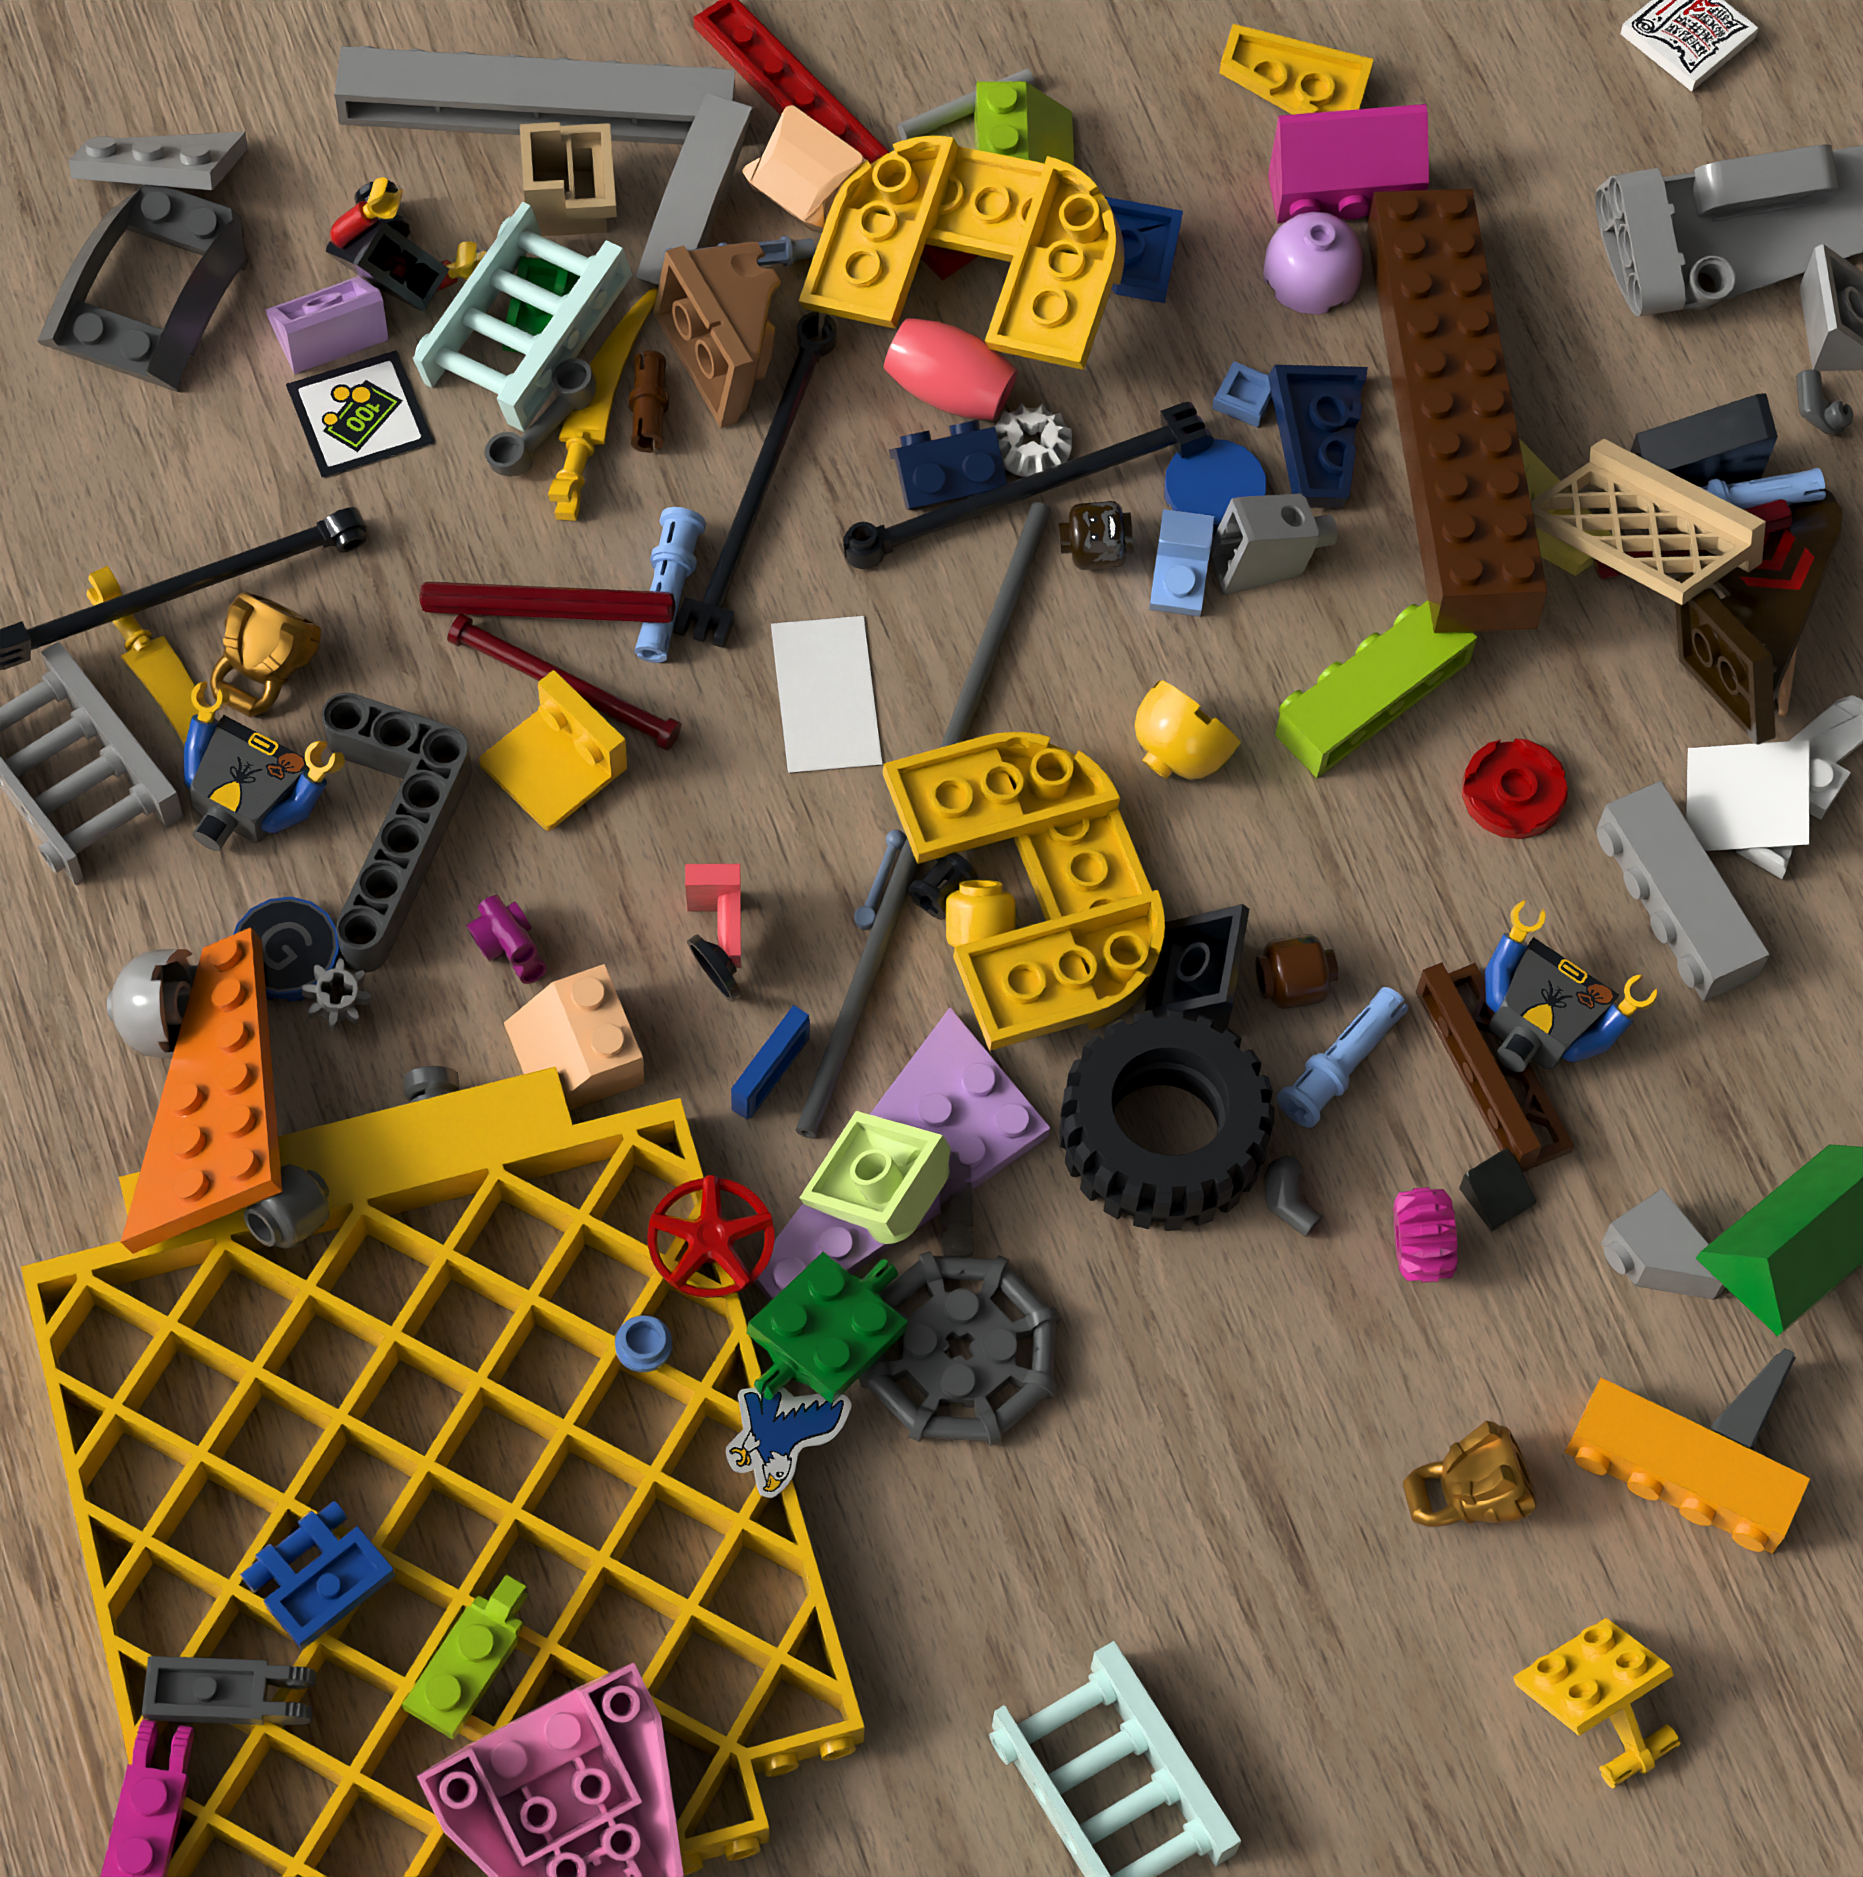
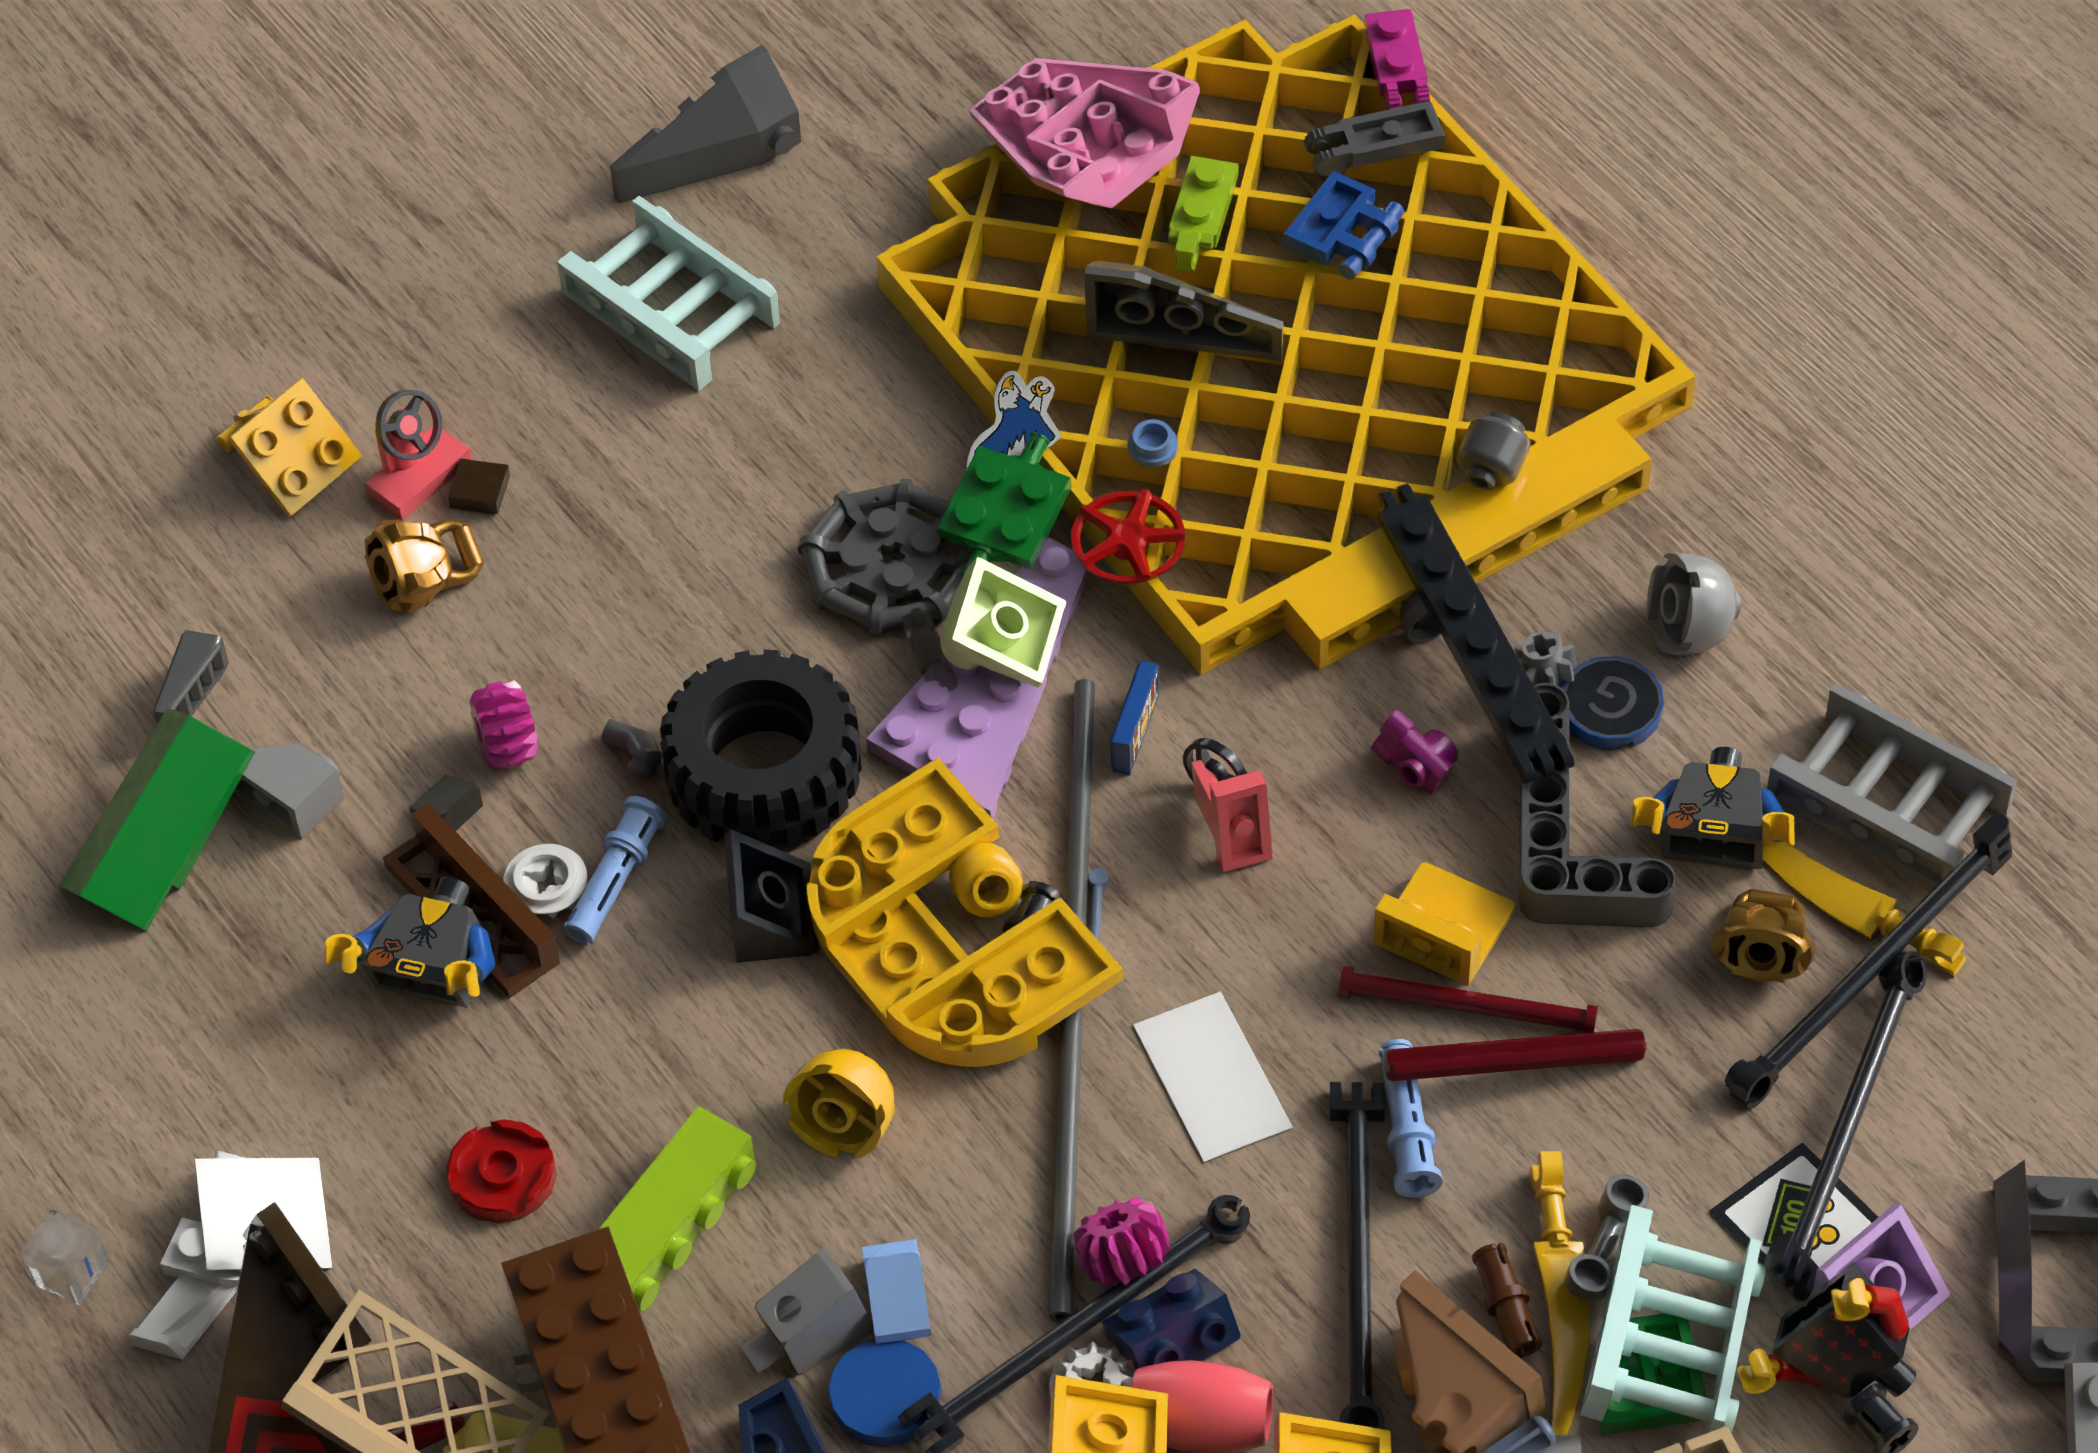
camera: 170 degrees right, 10 degrees down
orange wing [121,927,283,1254] -> none
light nougat slope [504,964,645,1111] -> none
dark brown head [1059,501,1134,570] -> none
reddish brown head [1255,934,1338,1009] -> none
light orange brick [1564,1377,1811,1554] -> none
light grey brick [1597,781,1770,1002] -> none
none -> coral piece [365,390,472,520]
none -> dark brown tile [448,458,510,514]
none -> white gear [504,844,588,919]
none -> dark pink gear [1073,1198,1171,1286]
none -> dark grey wedge [1085,261,1283,361]
none -> black hinge [1377,483,1574,784]
none -> black hinge [1765,951,1927,1301]

